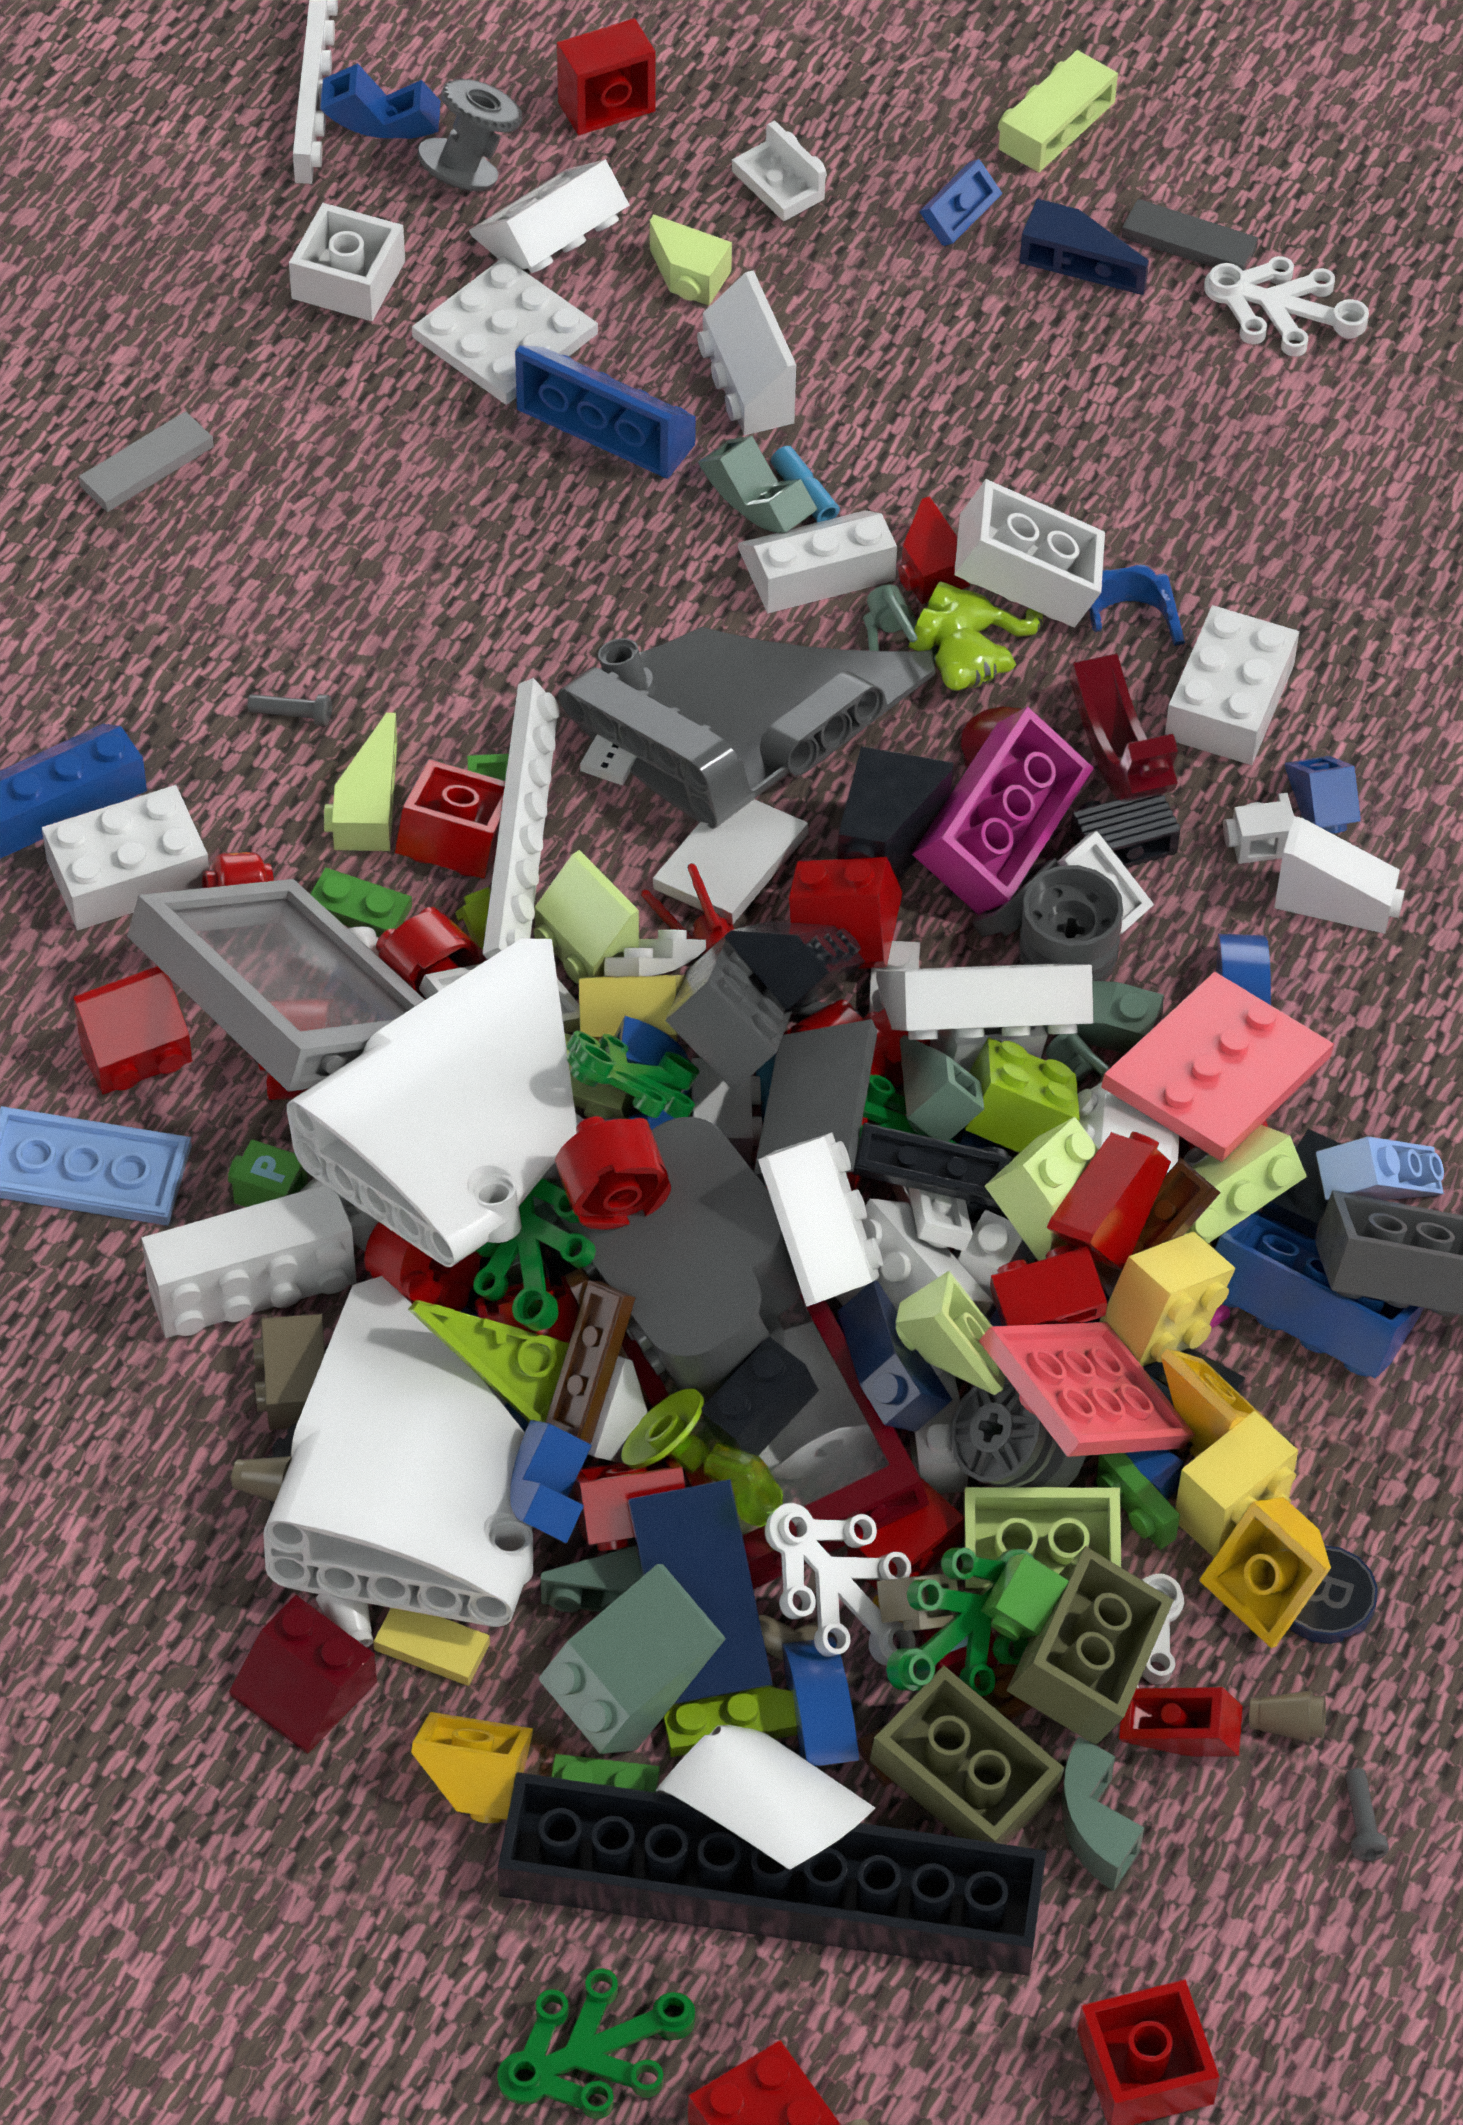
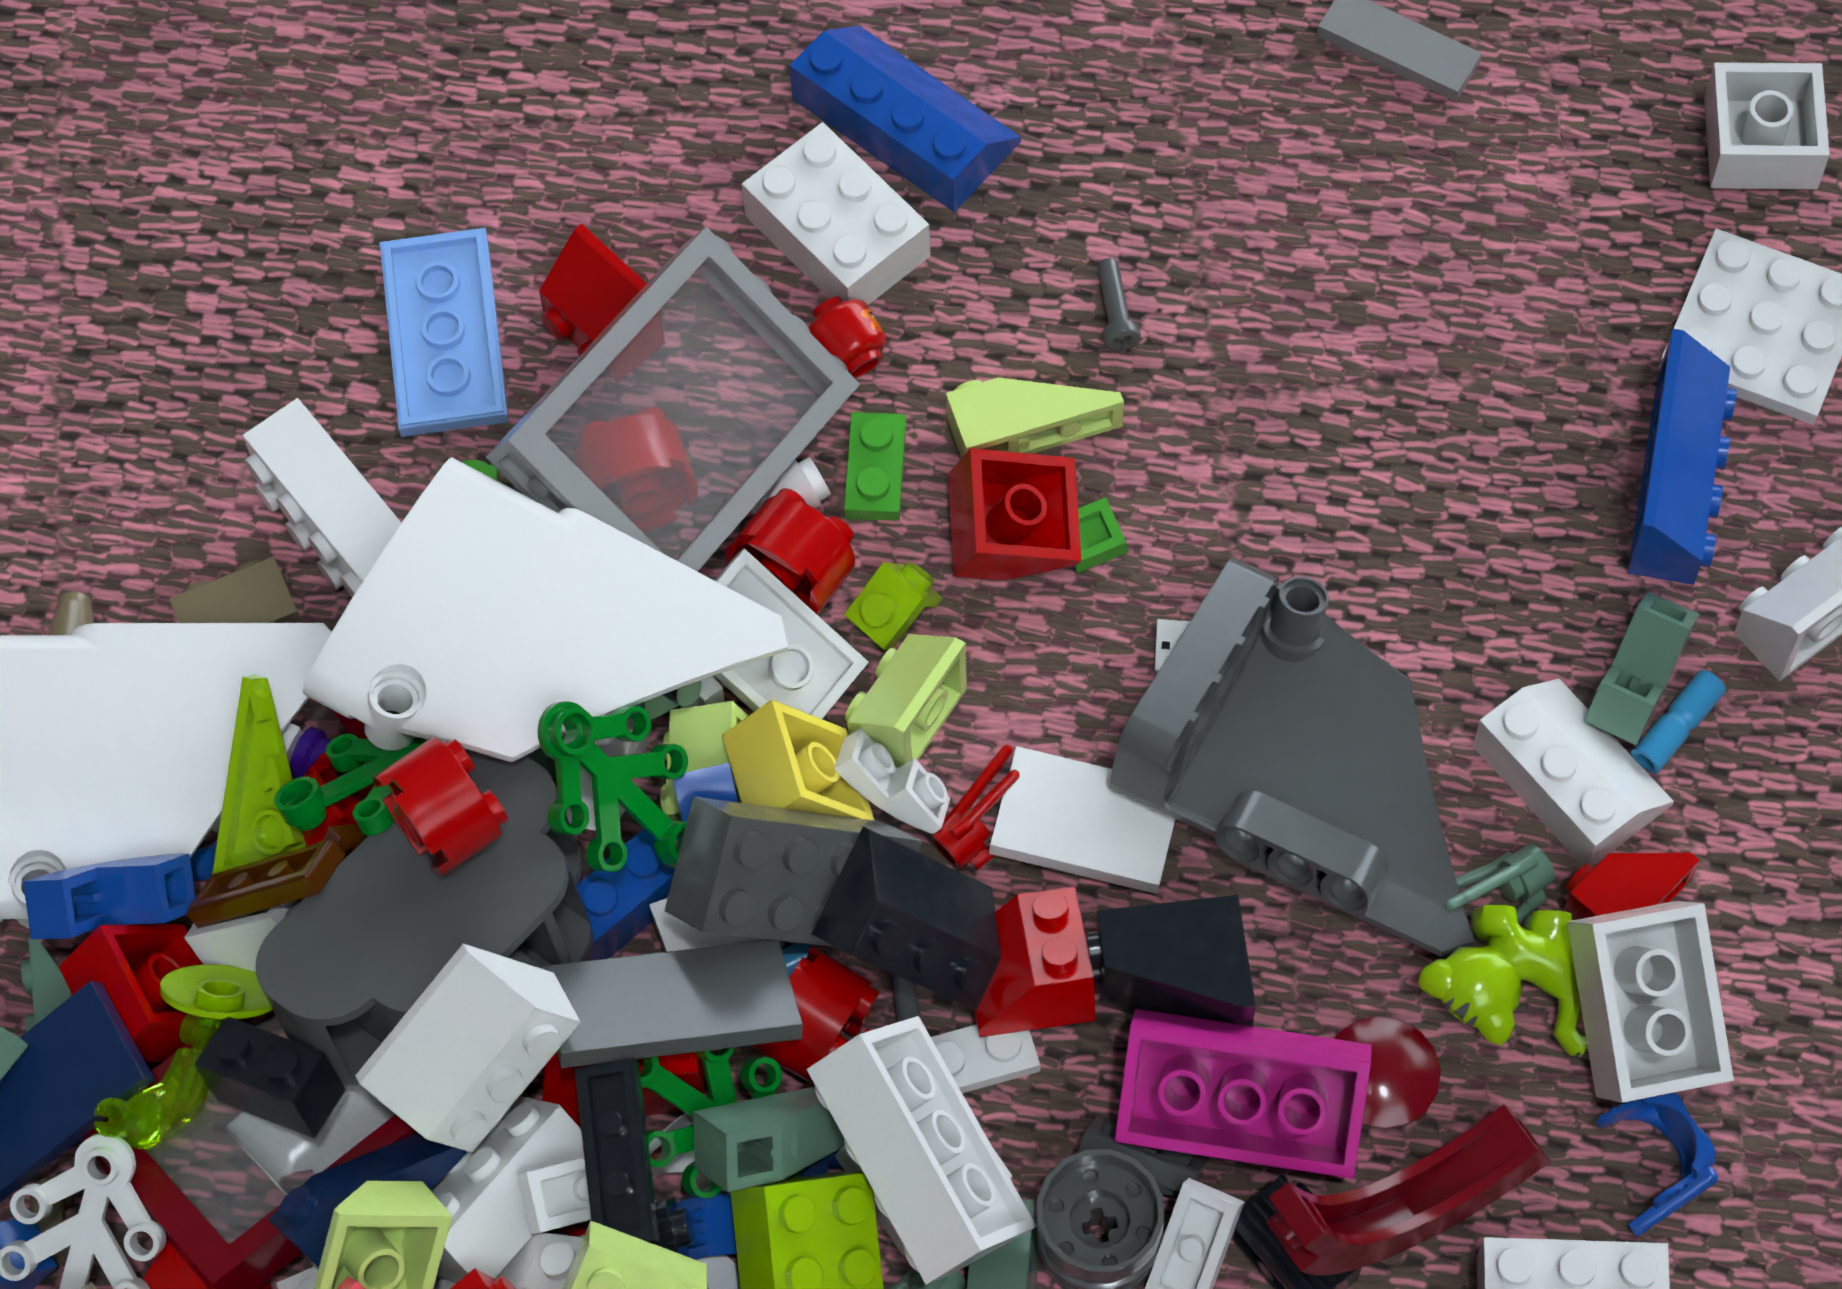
camera: 75 degrees right, 10 degrees up
white plate [483,678,560,959] -> none

